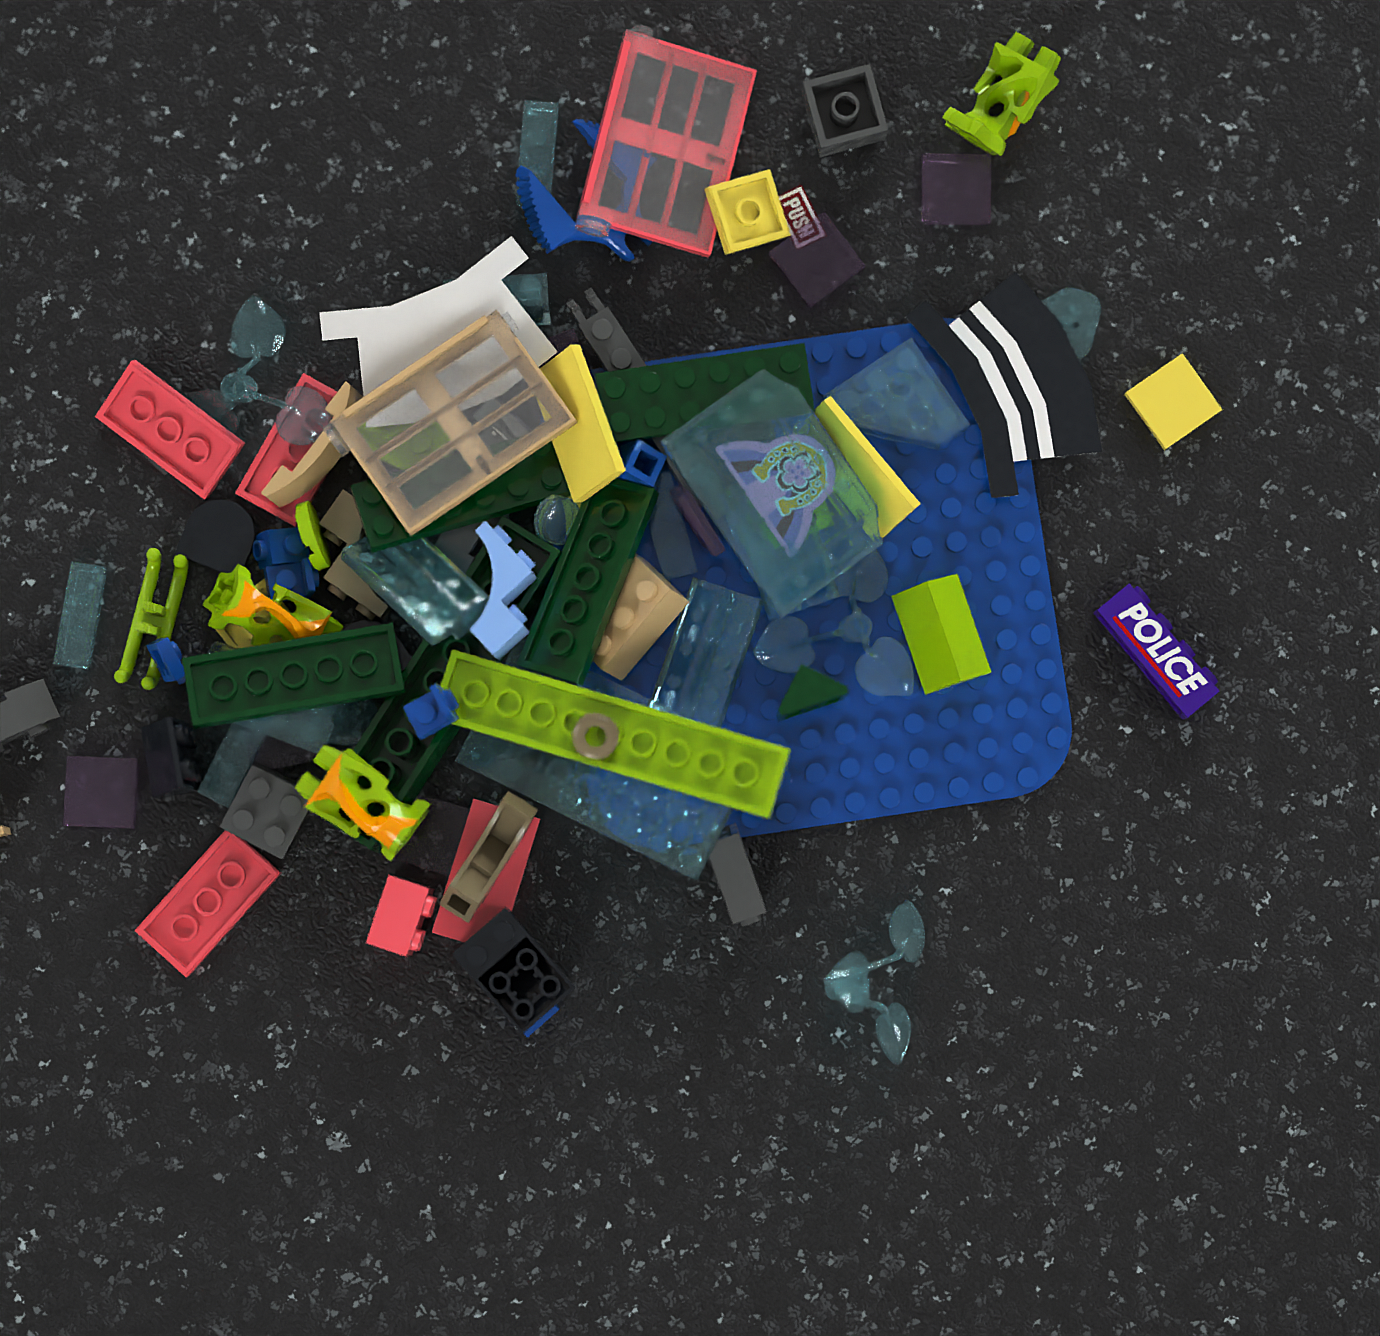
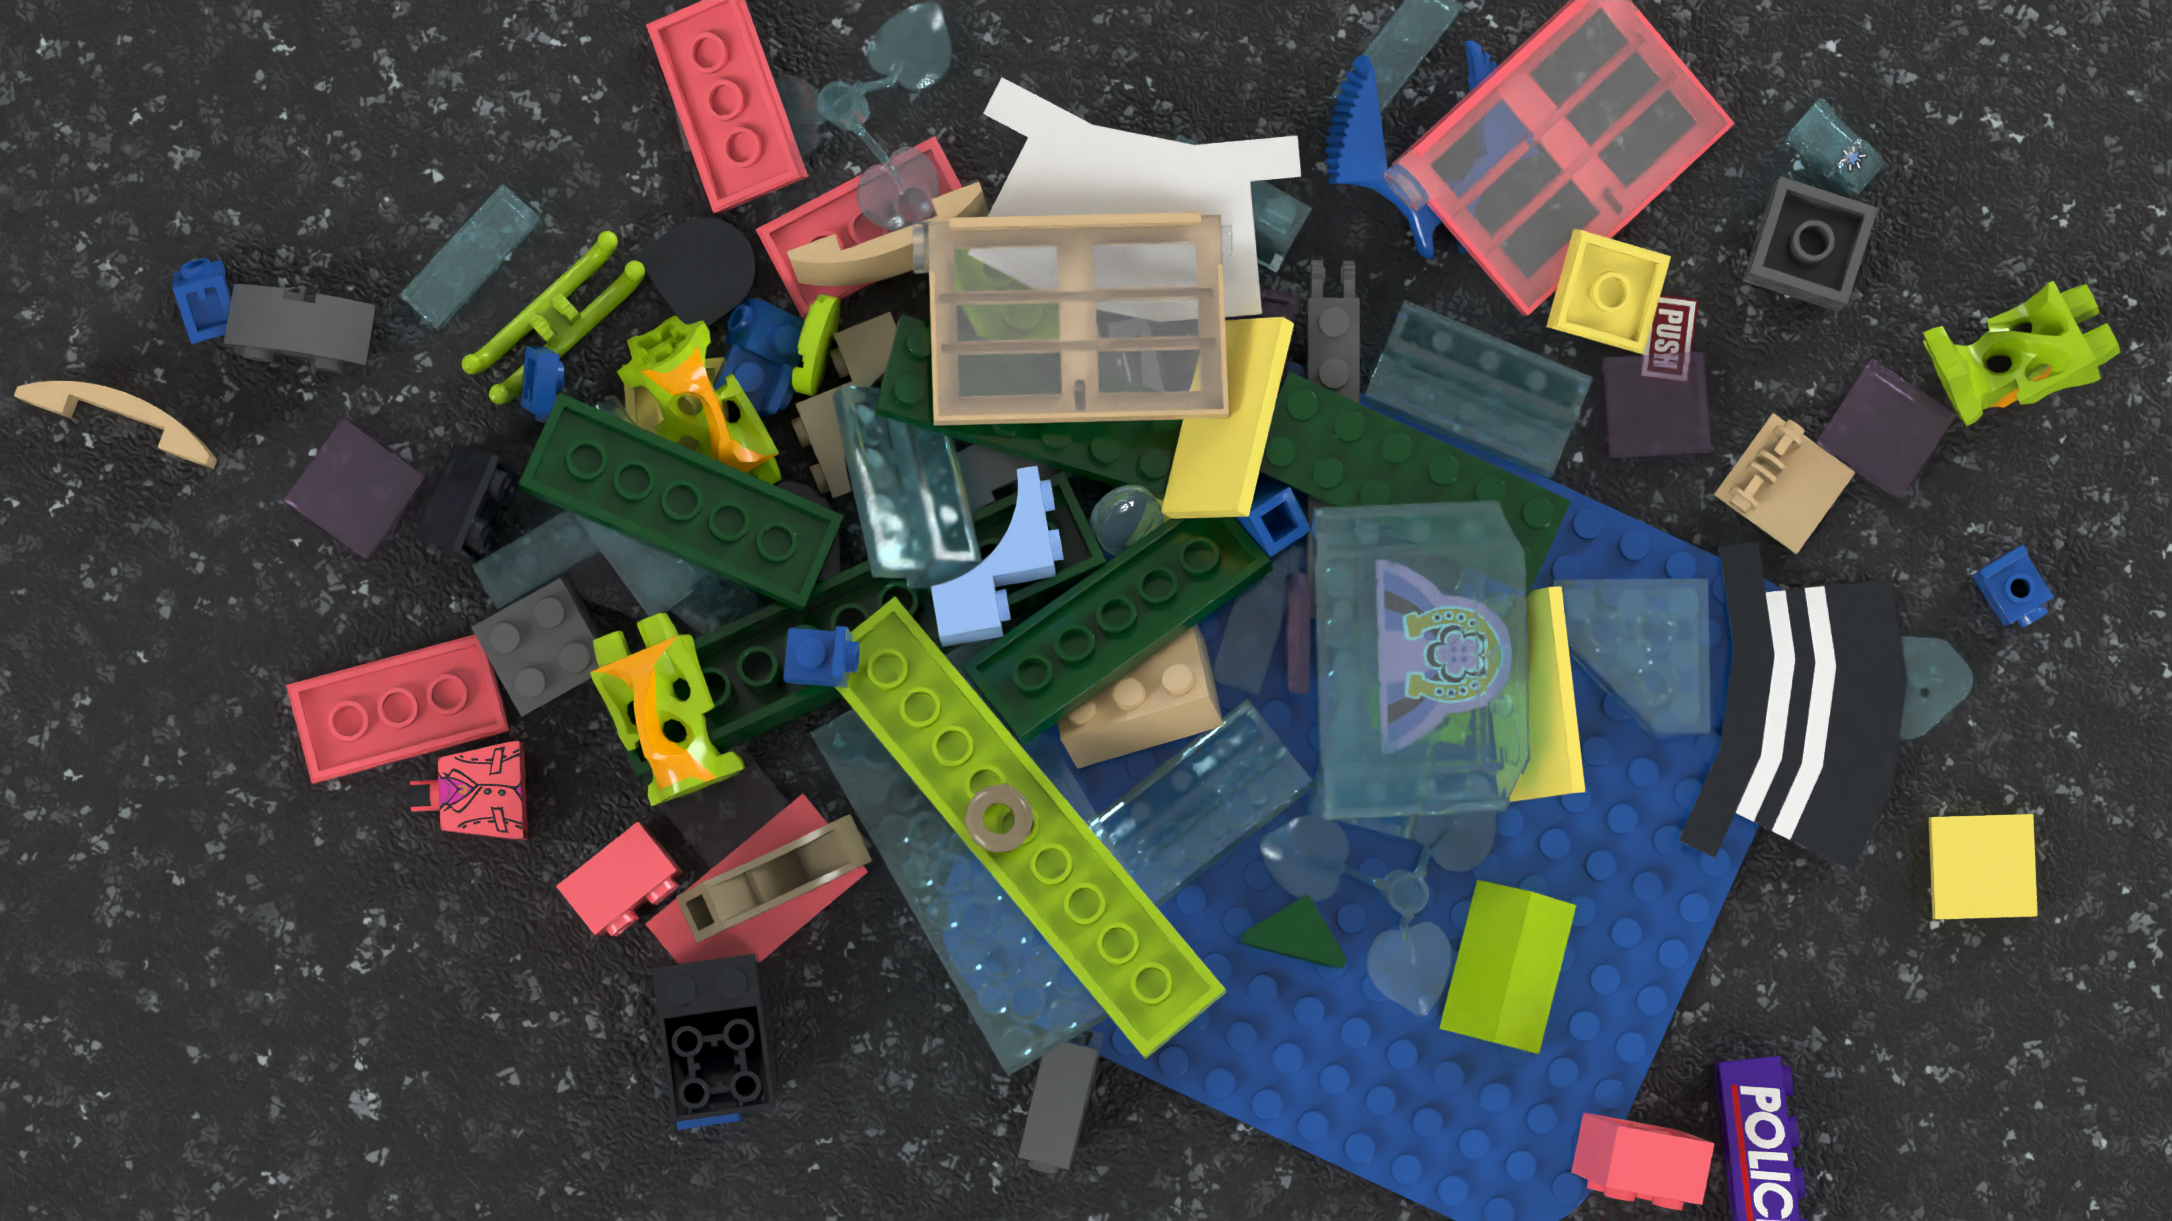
camera: 30 degrees right, 0 degrees up
none -> coral torso [409,741,528,840]
none -> clear light blue brick [1362,300,1593,479]
none -> coral brick [1571,1112,1714,1210]
none -> tan hinge [1714,413,1856,554]
none -> clear light blue leg [1784,97,1885,195]
none -> blue brick [1971,545,2054,628]

